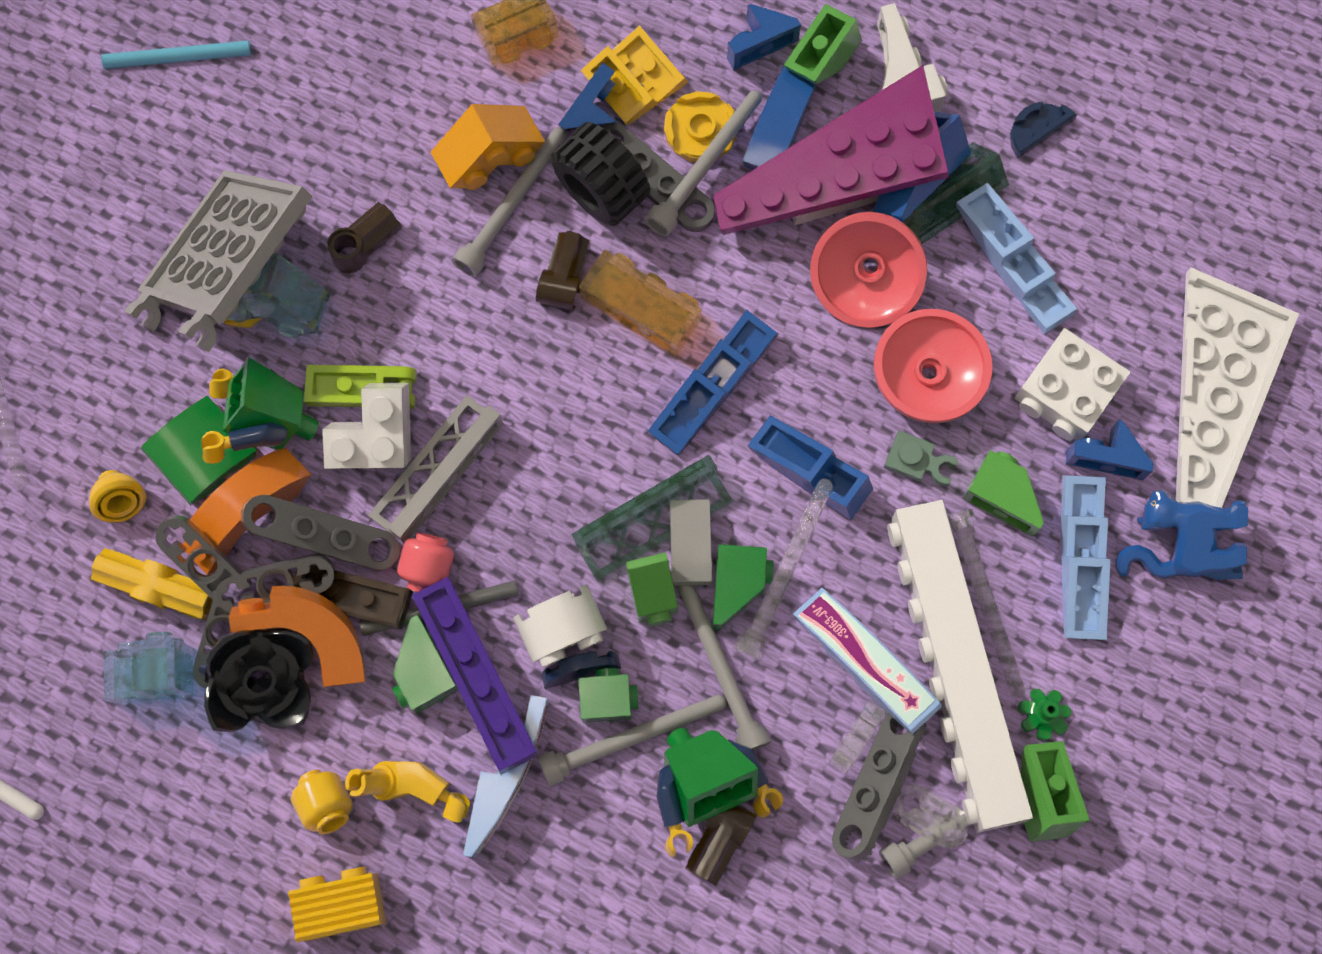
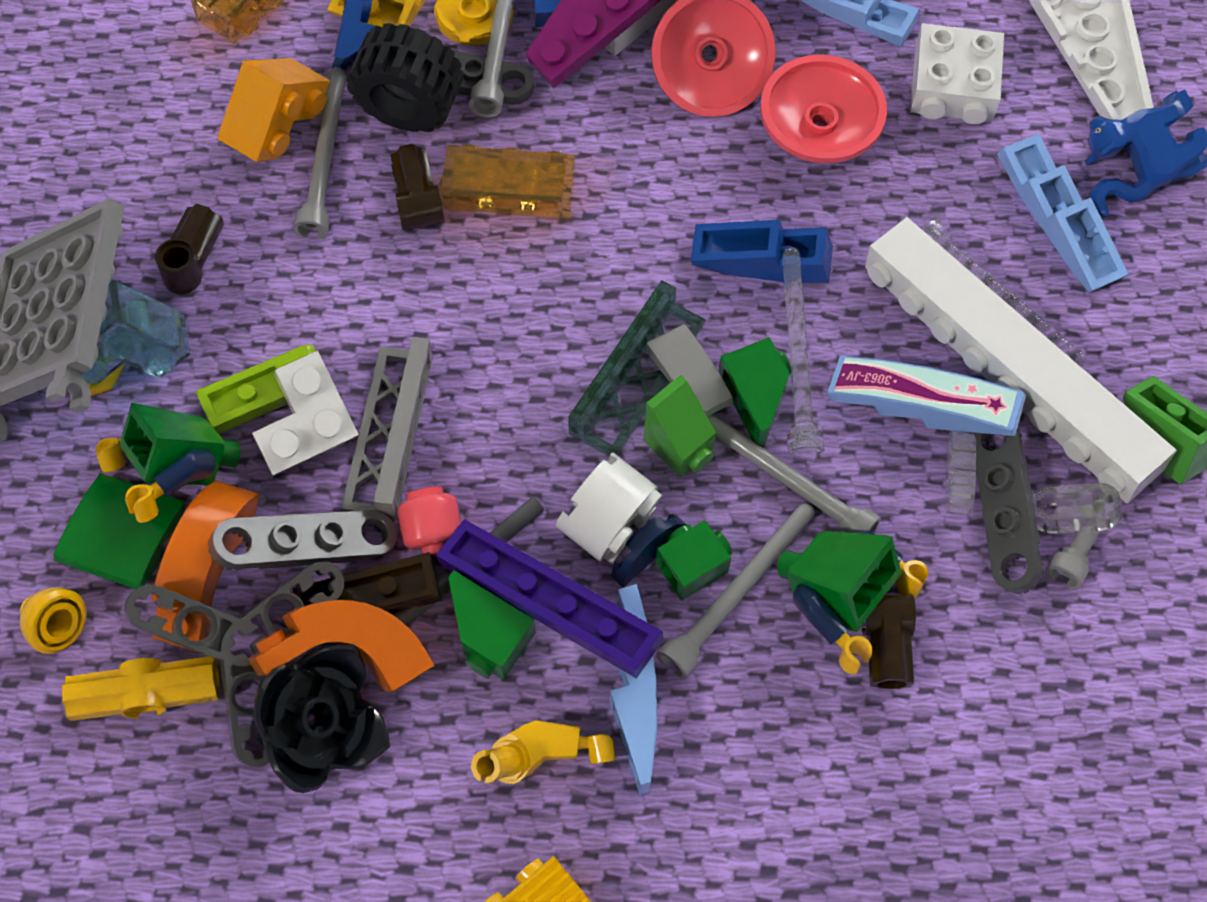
camera: 30 degrees left, 10 degrees down
clear light blue brick [104,632,197,704] -> none
yellow head [291,770,353,835] -> none
blue slope [648,309,779,455] -> none
sand green plate [883,430,959,487] -> none
bright green slope [962,450,1044,537] -> none
green plant [1017,689,1071,742] -> none
blue slope [1065,420,1154,481] -> none

